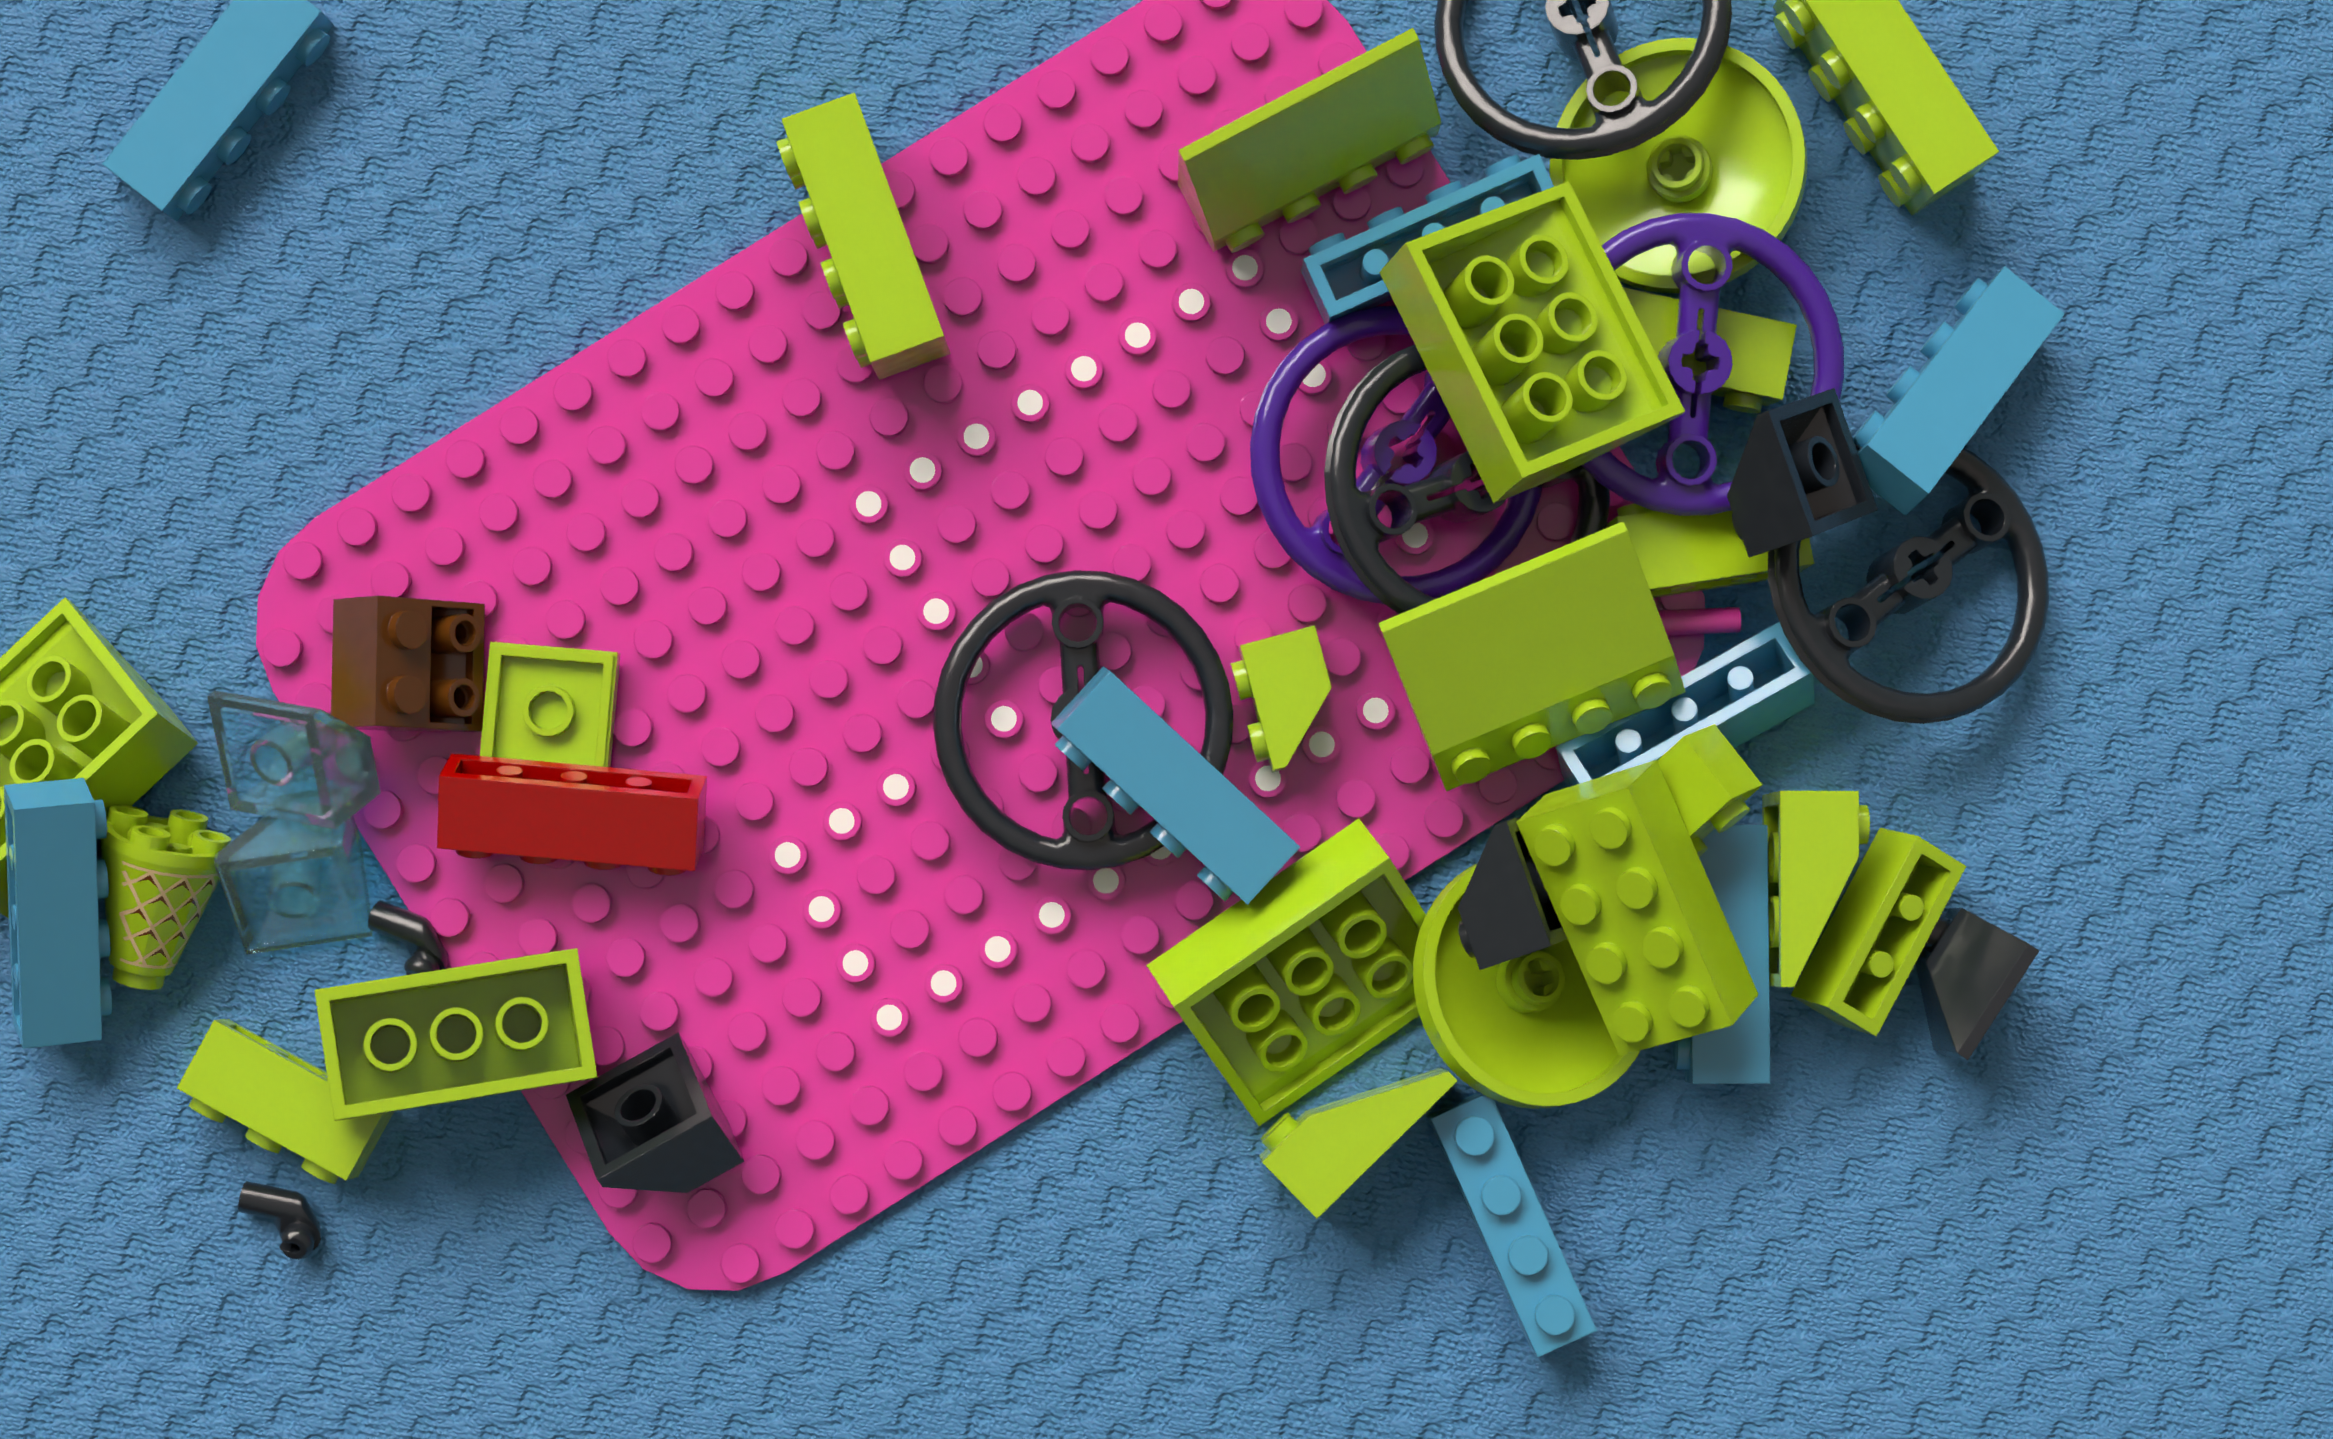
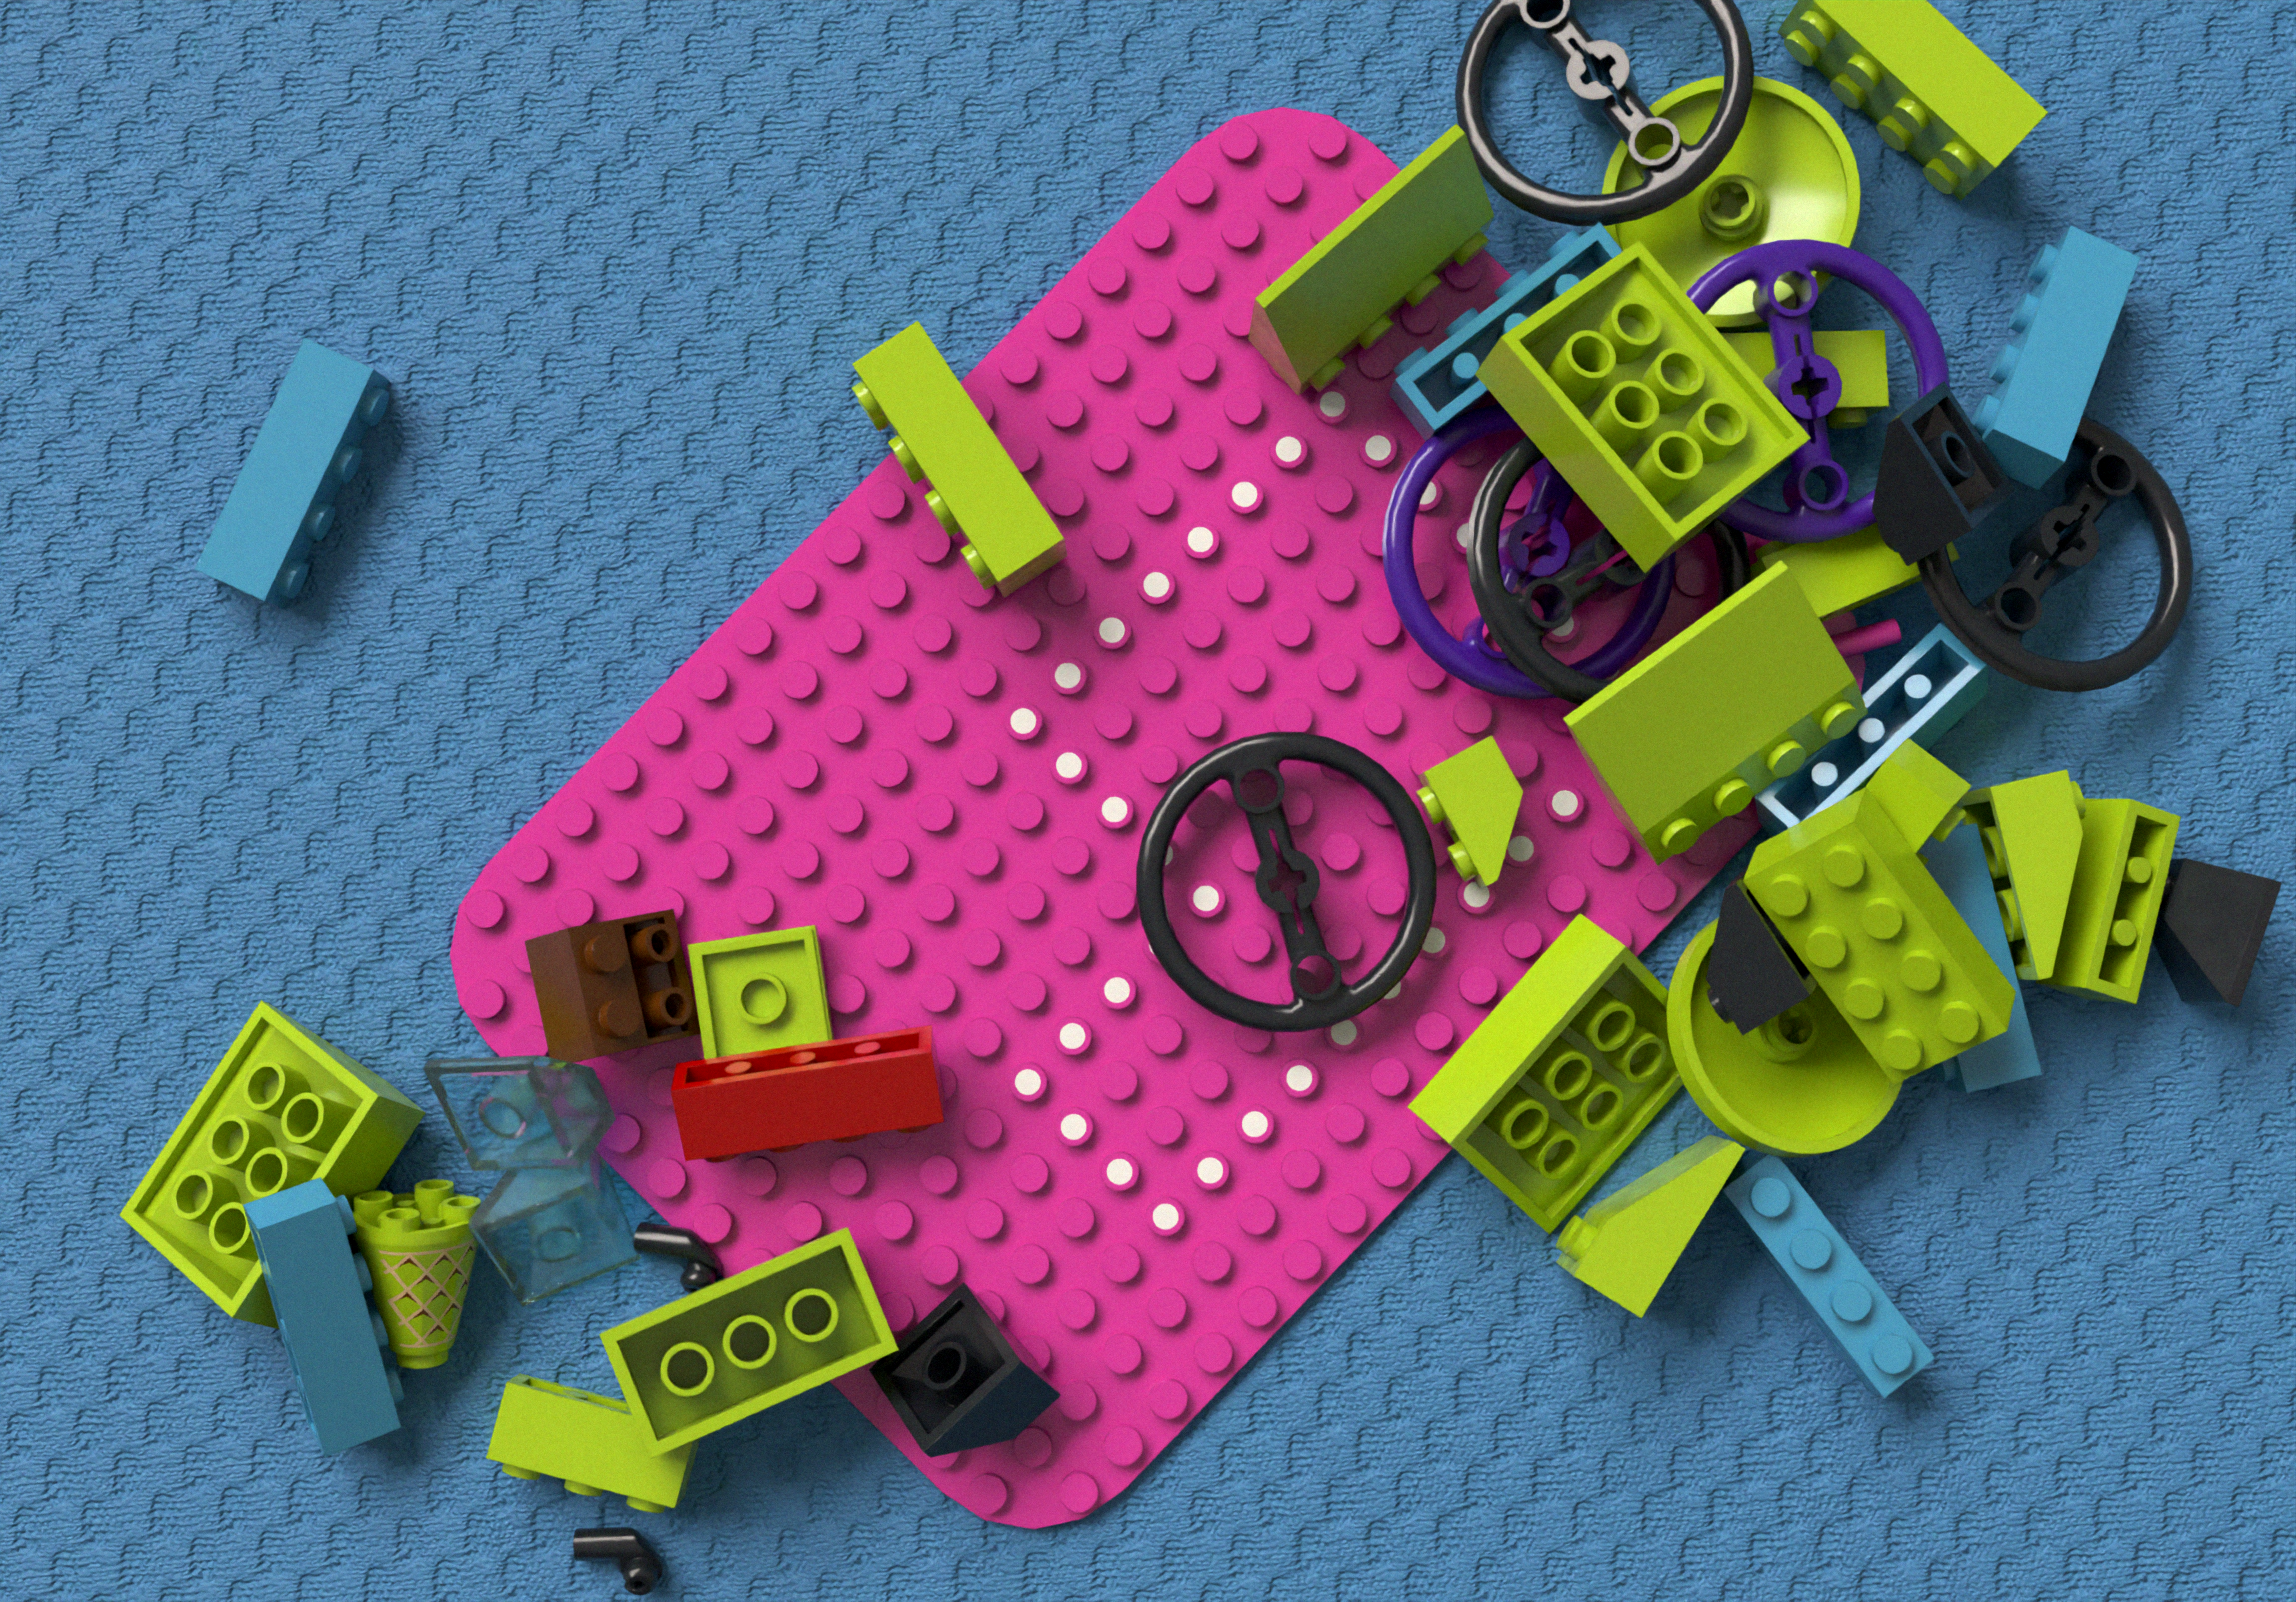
camera: 15 degrees left, 0 degrees up
dark azure brick [1051,666,1300,905] -> none

